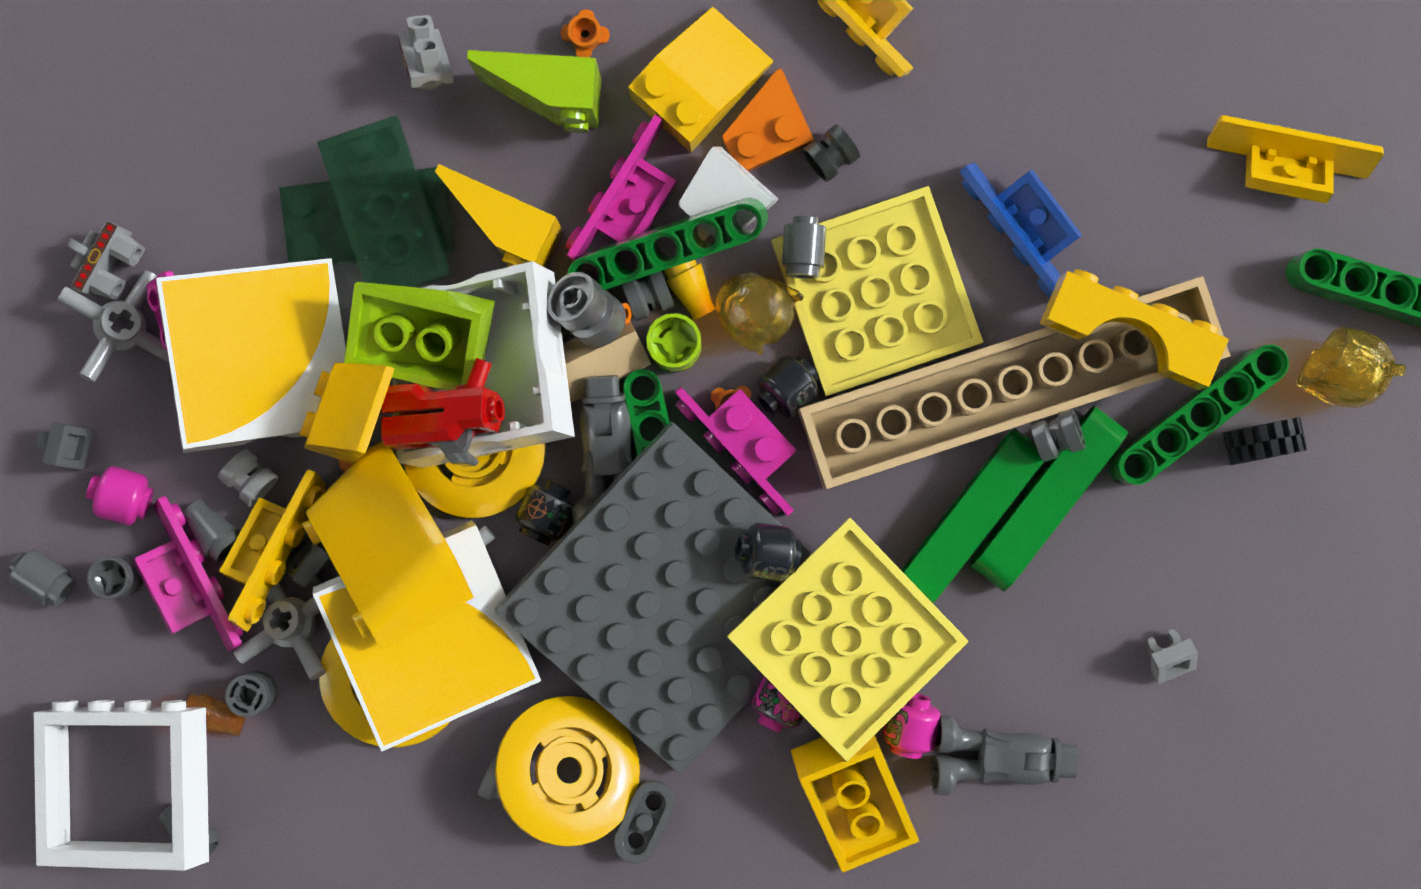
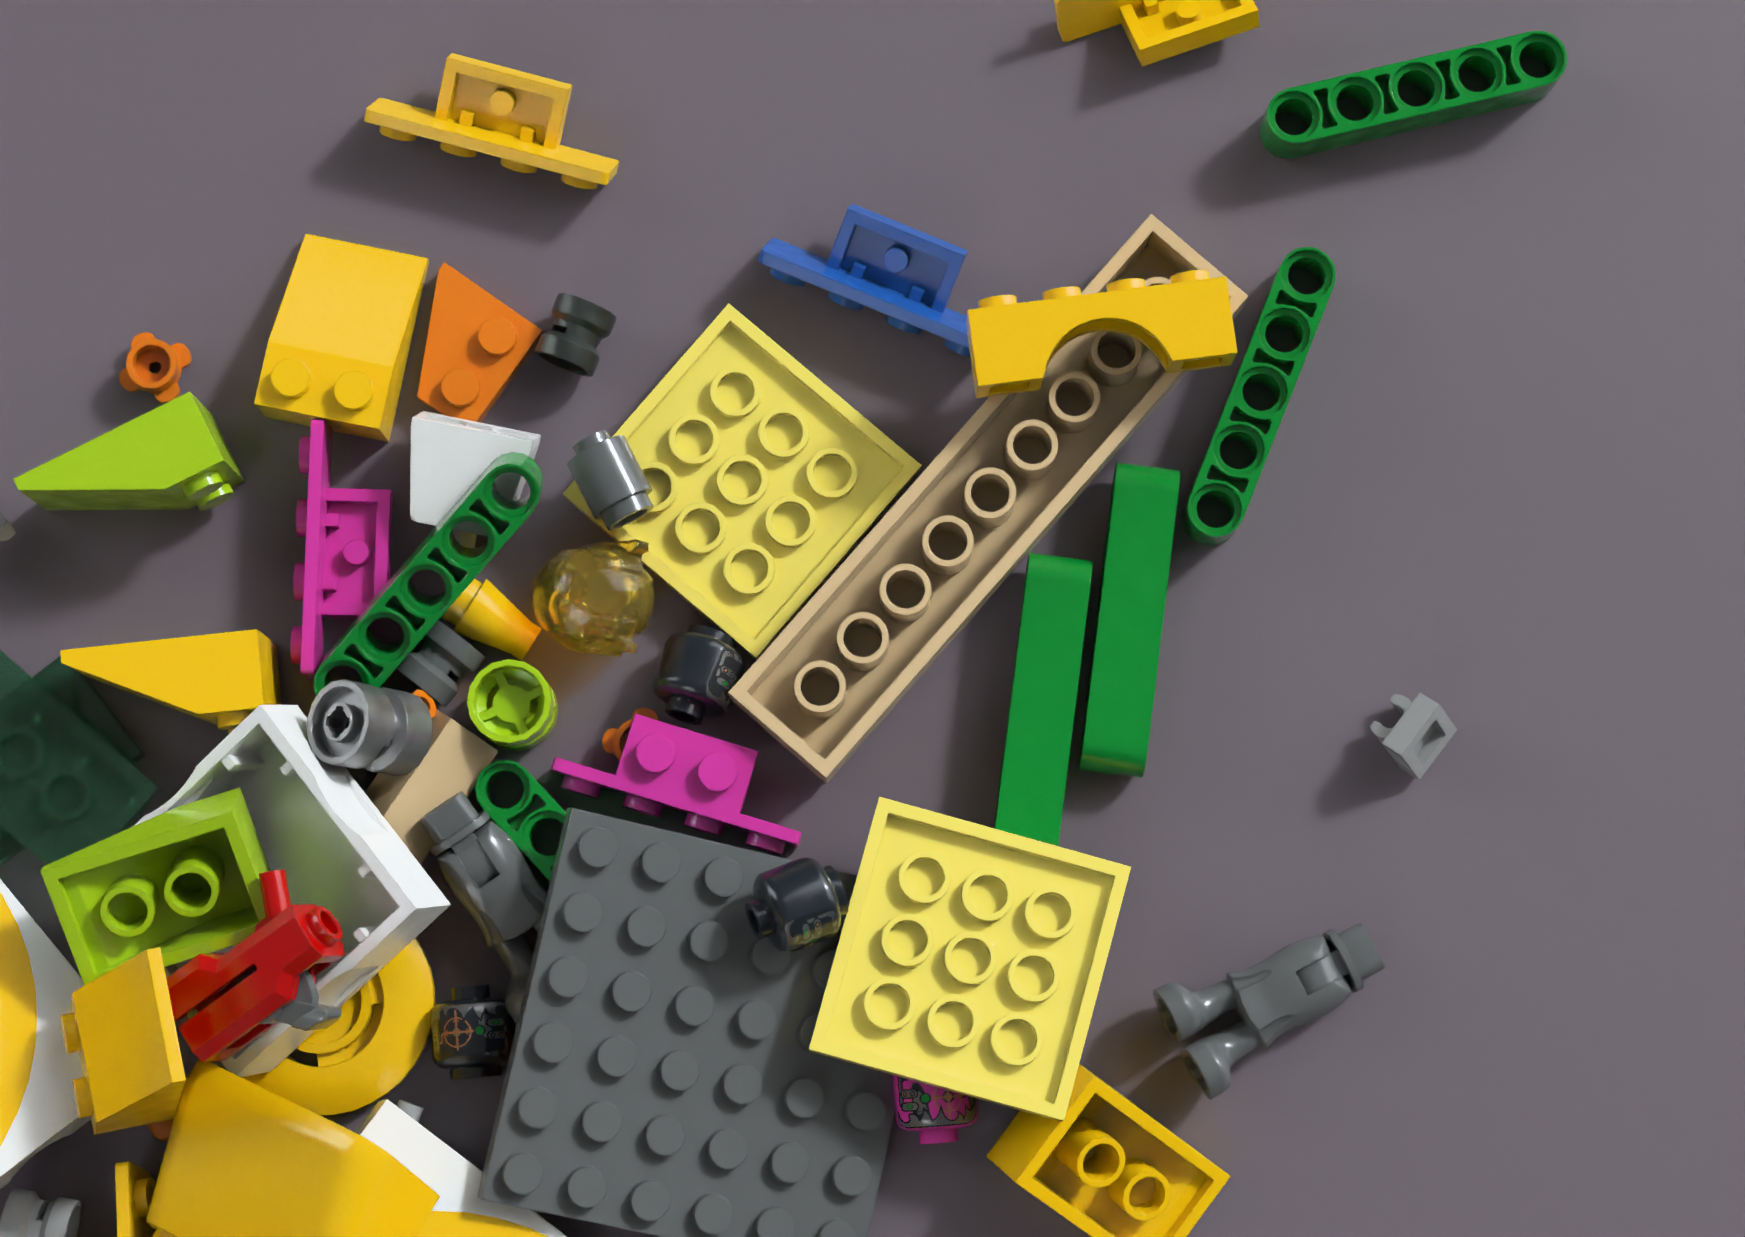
camera: 40 degrees left, 5 degrees down
dark pink head [882,693,941,759] -> none
dark grey wheel [1031,409,1086,462] -> none
black tyre [1223,417,1308,465] -> none
clear yellow helmet [1297,326,1406,409] -> none

